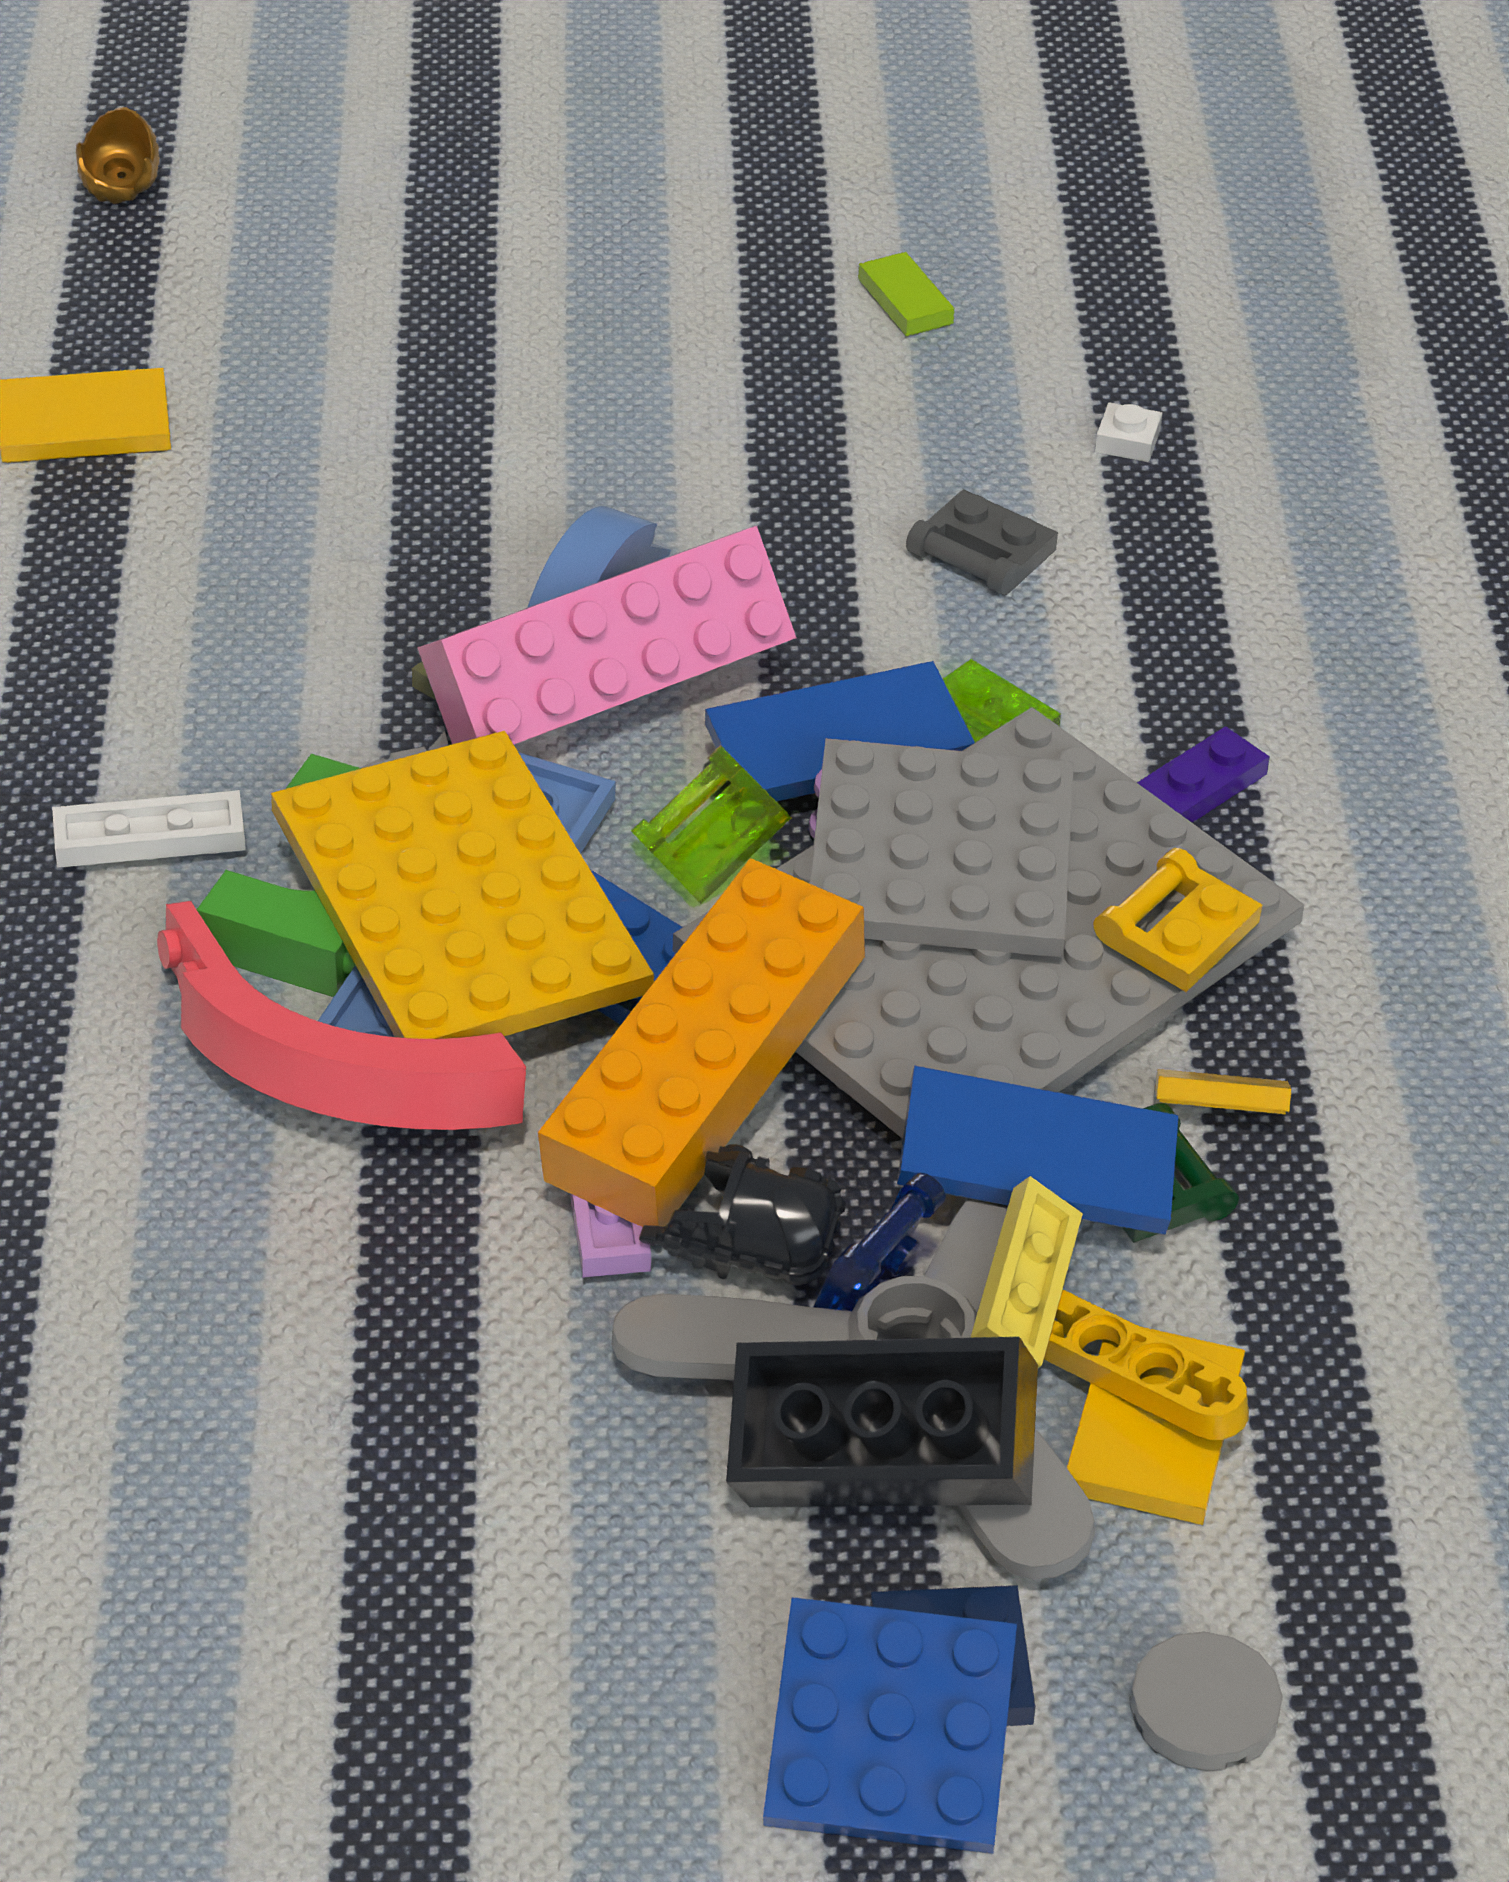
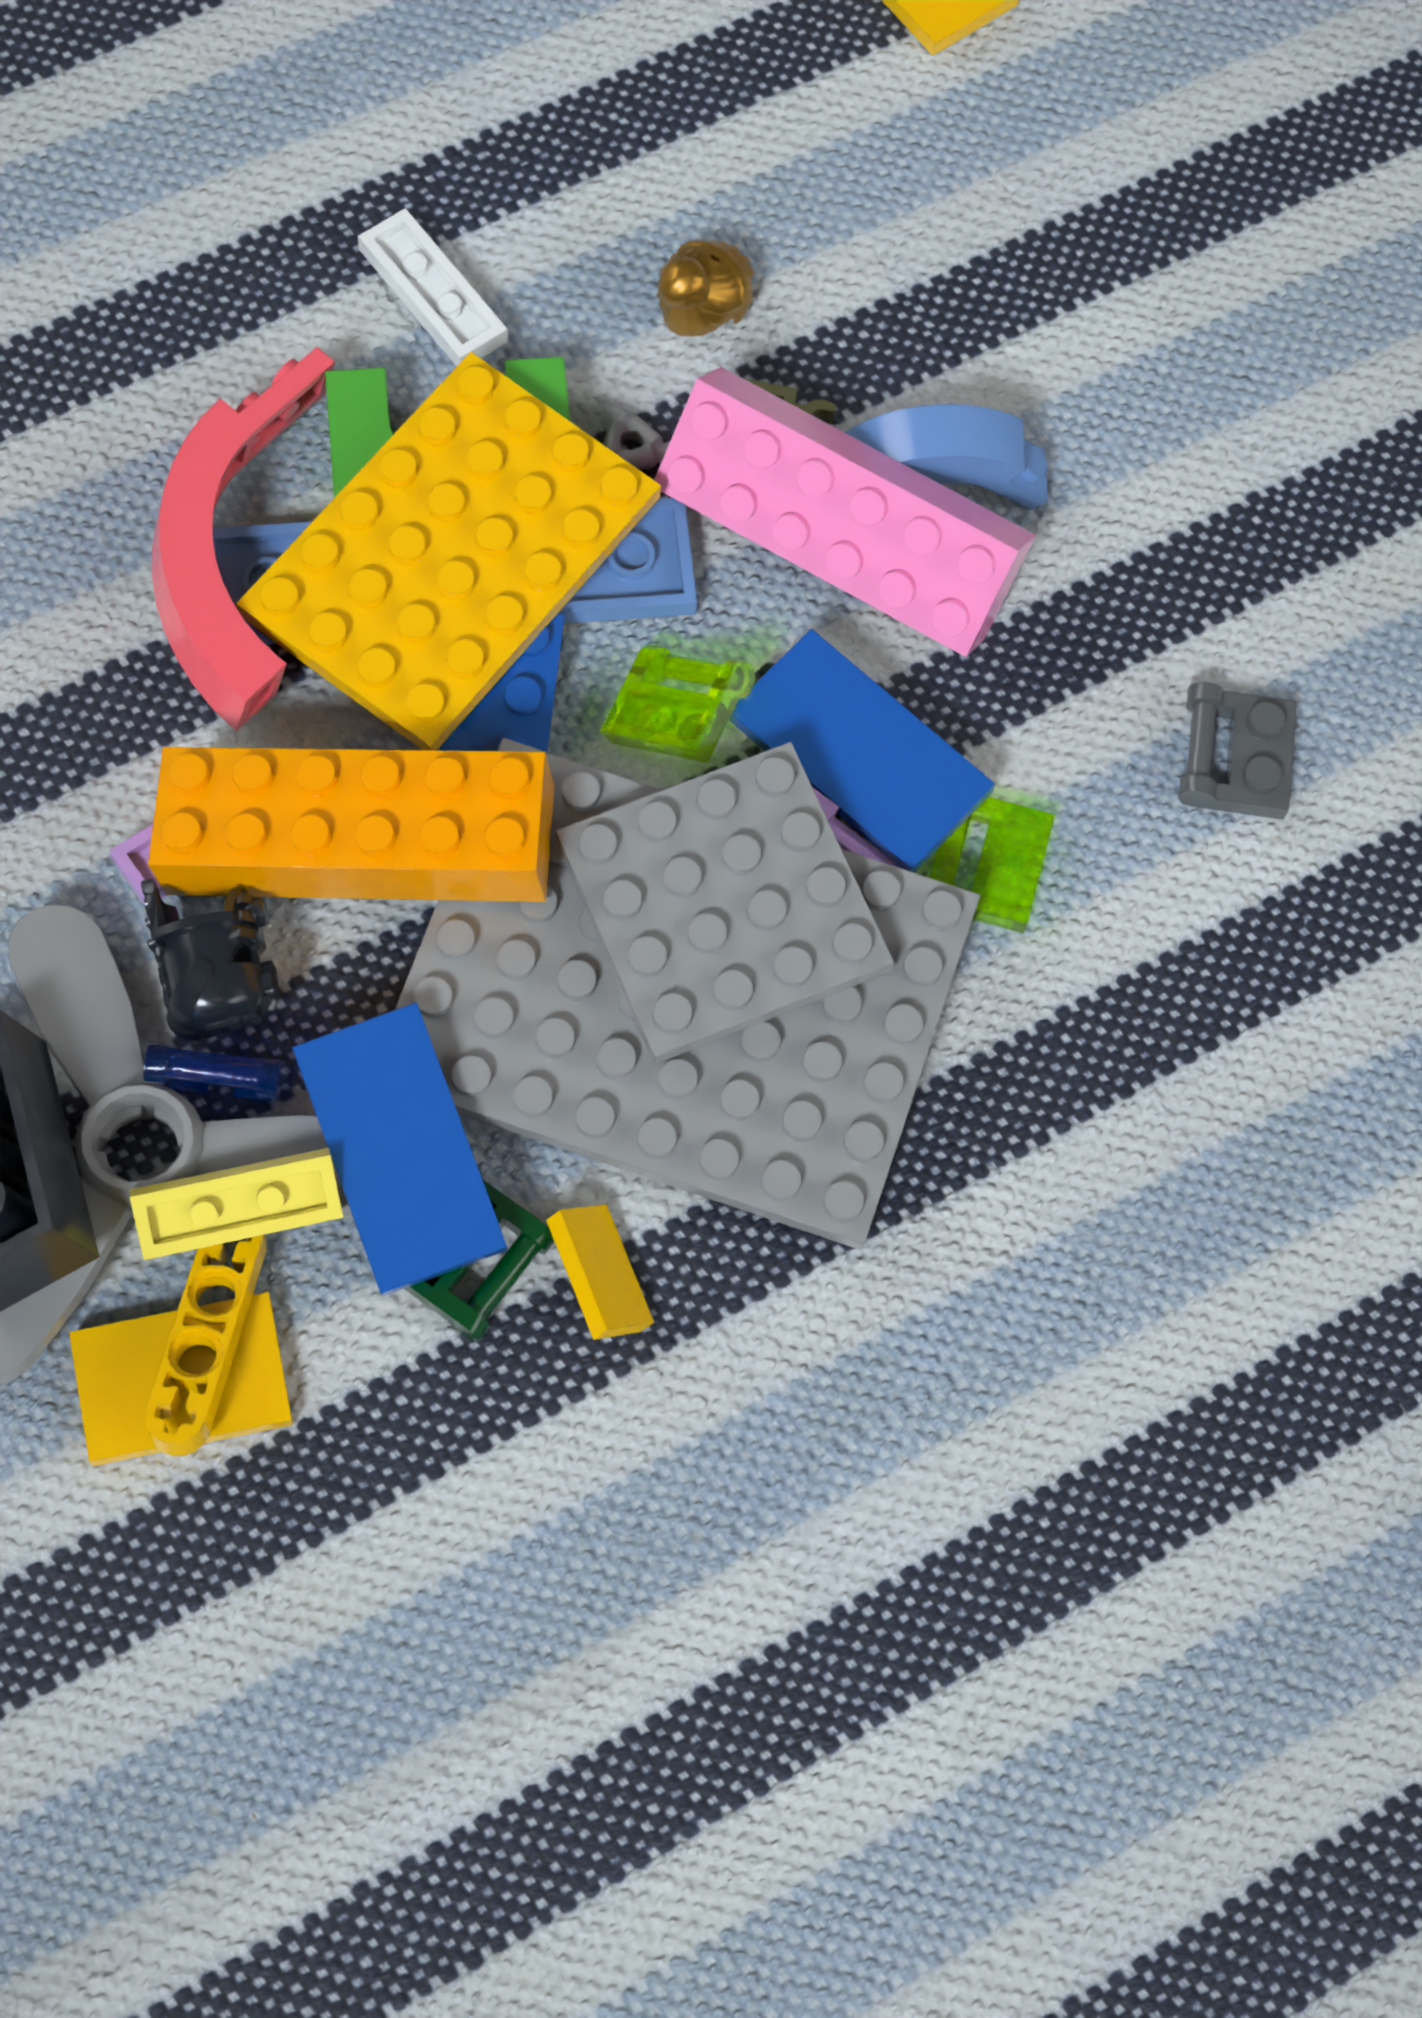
camera: 55 degrees right, 25 degrees up
yellow plate [1093,848,1263,992] -> none
dark purple plate [1137,726,1270,823] -> none
none -> pearl gold piece [657,240,755,337]

